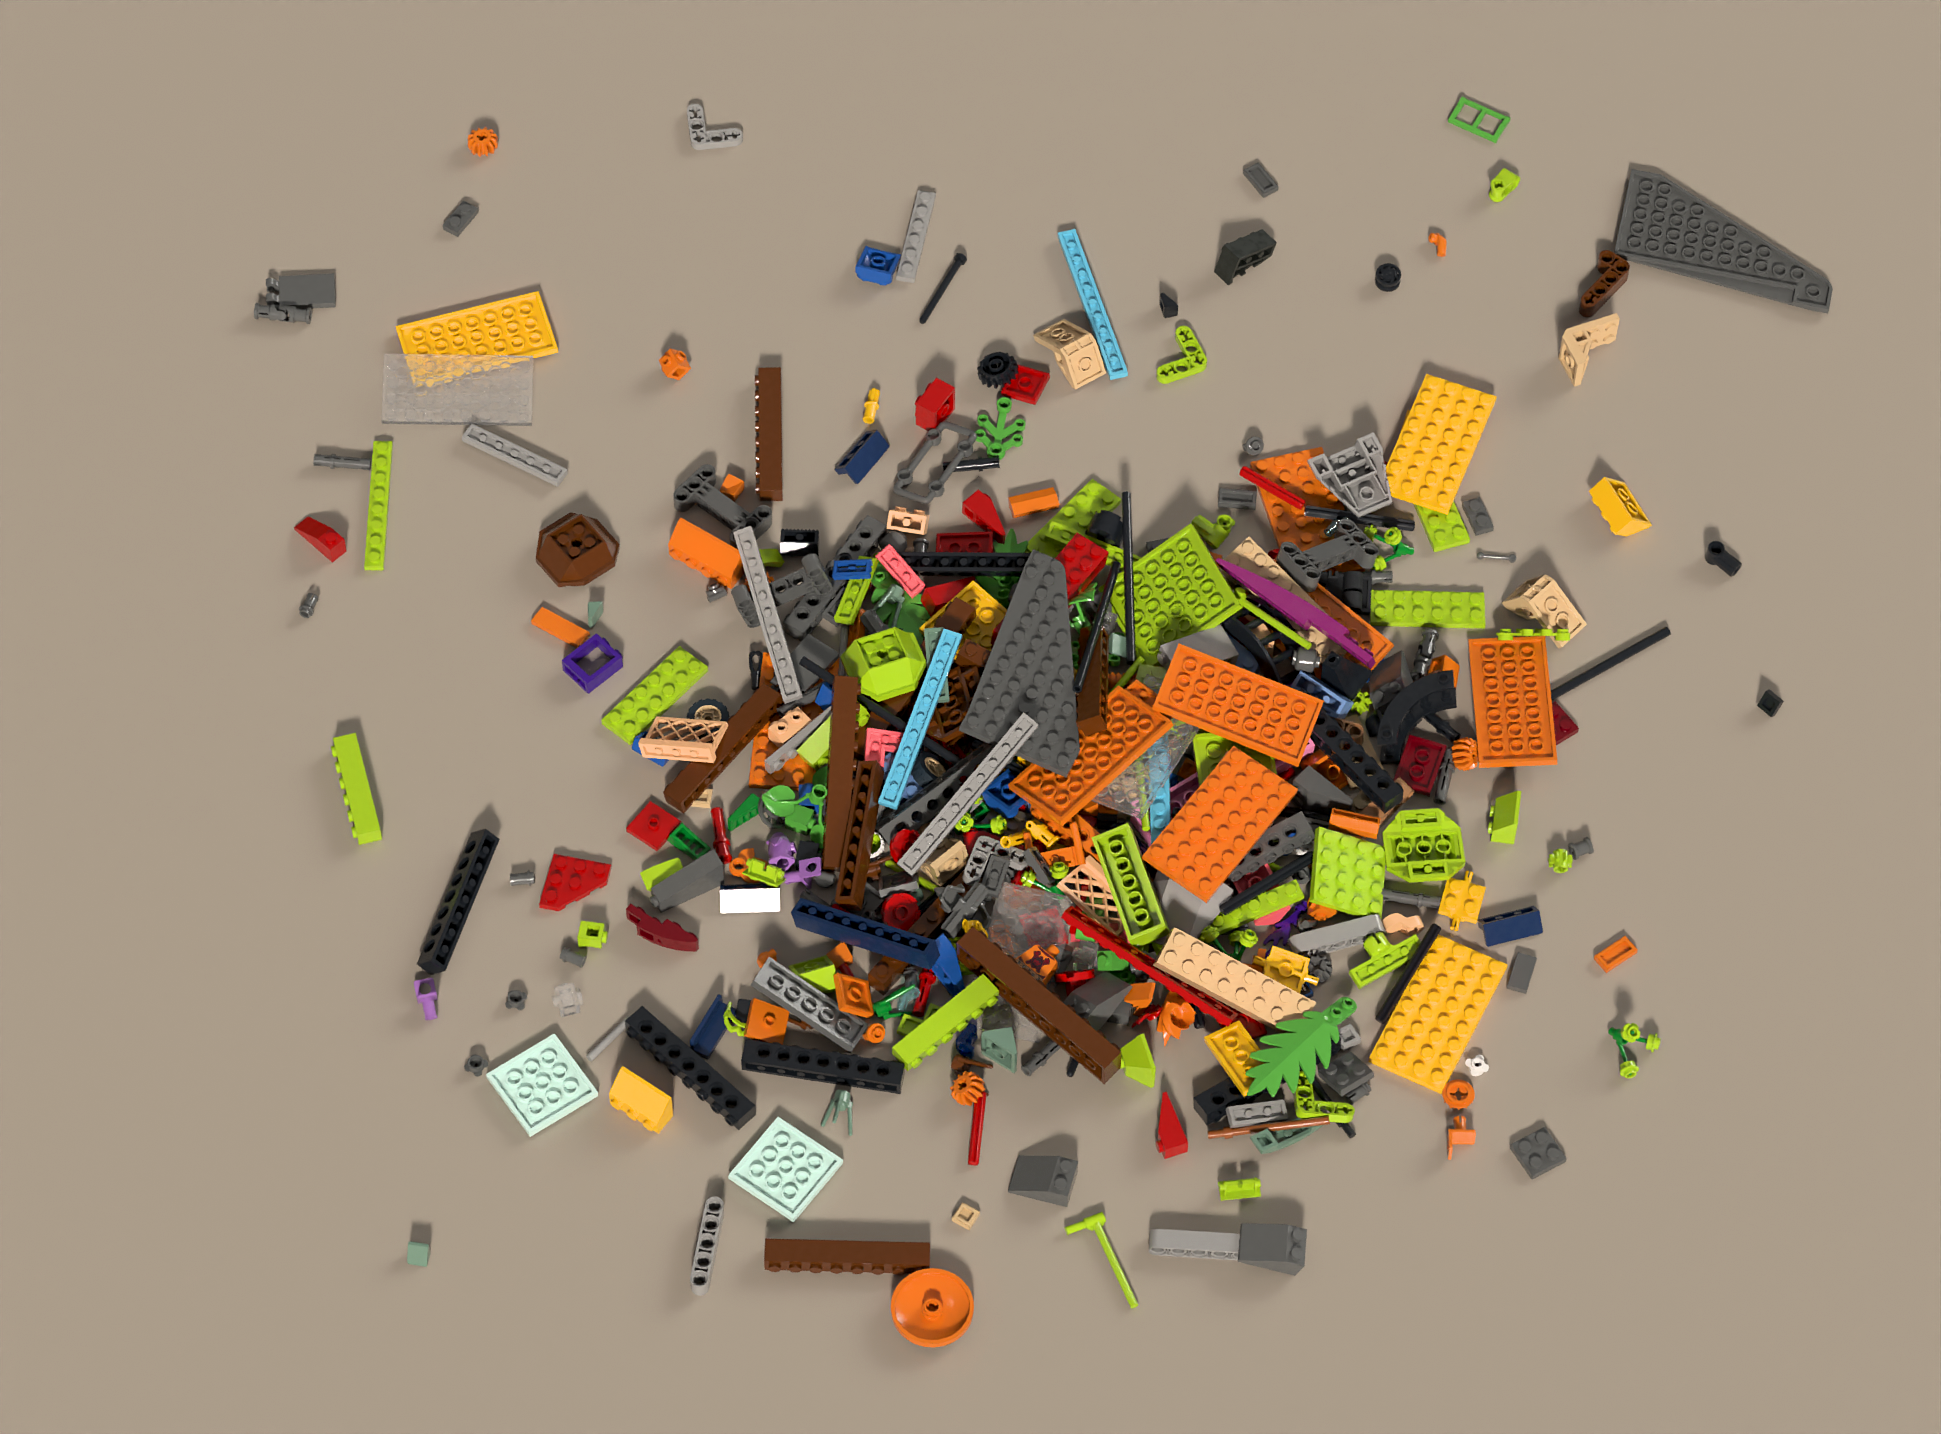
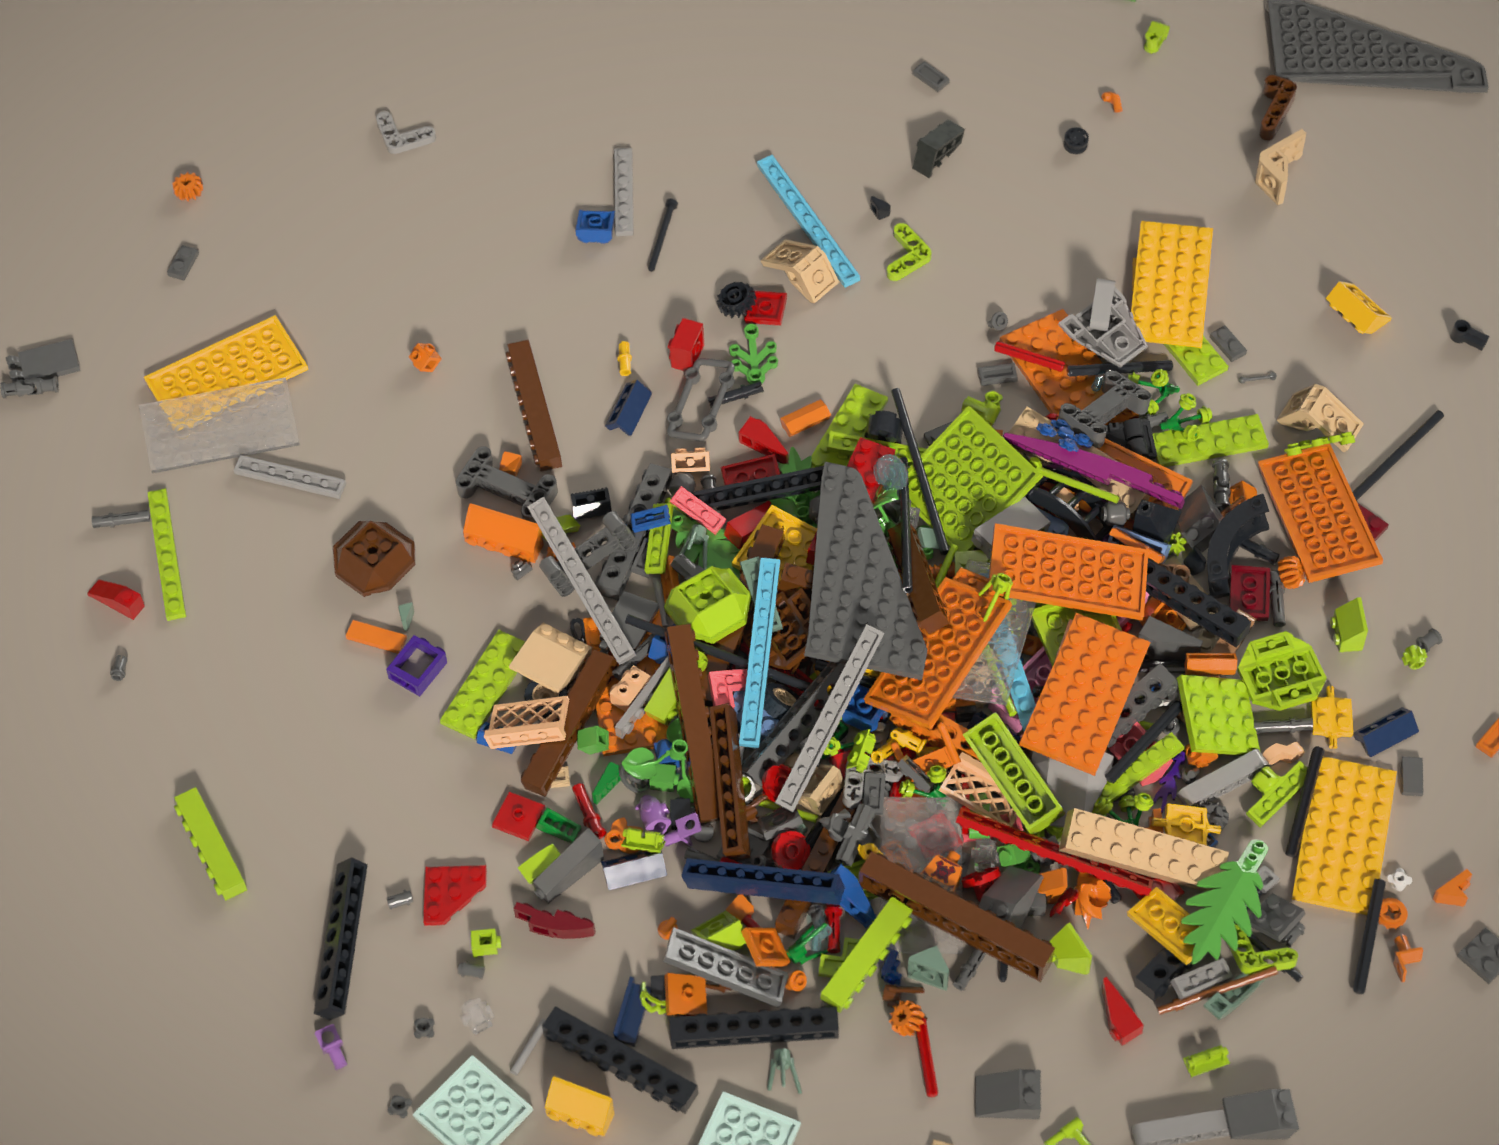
camera: 10 degrees left, 0 degrees up
none -> tan slope [509,622,592,694]
none -> bright green brick [577,725,609,755]
none -> lime hinge [846,729,876,773]
none -> clear light blue tile [874,454,908,491]
none -> lime plant [978,573,1013,622]
none -> blue plant [1036,419,1093,452]
none -> light grey beam [1089,278,1115,332]
none -> orange tile [1109,528,1166,564]
none -> lime plant [1160,393,1212,442]
none -> black axle [1353,878,1386,995]
none -> orange slope [1433,869,1473,906]

